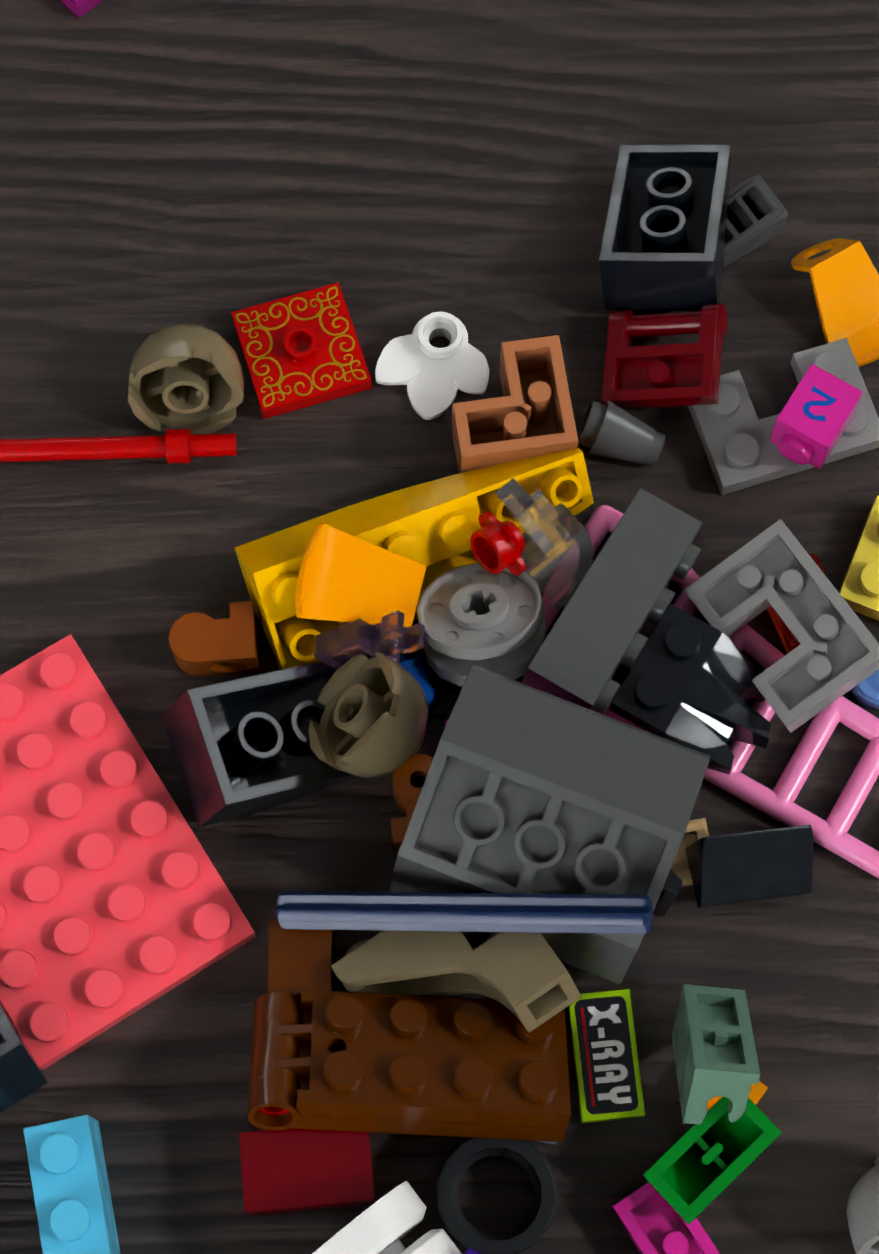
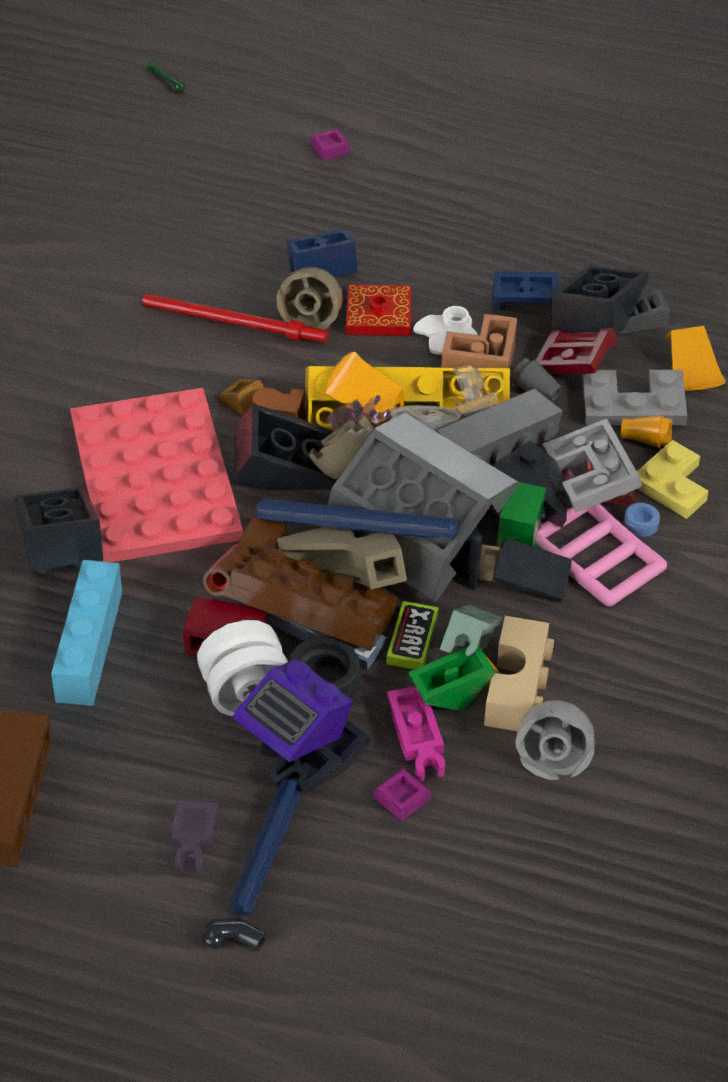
camera: 20 degrees right, 25 degrees down
red plate [470,511,526,576] -> none
dark pink brick [770,364,863,469] -> none
none -> pearl gold slope [217,379,264,416]
none -> dark blue hinge [286,228,358,277]
none -> tan arch [484,616,554,731]
none -> dark blue hinge [492,271,559,311]
none -> green slope [497,482,546,547]
none -> light orange cone [621,414,672,448]

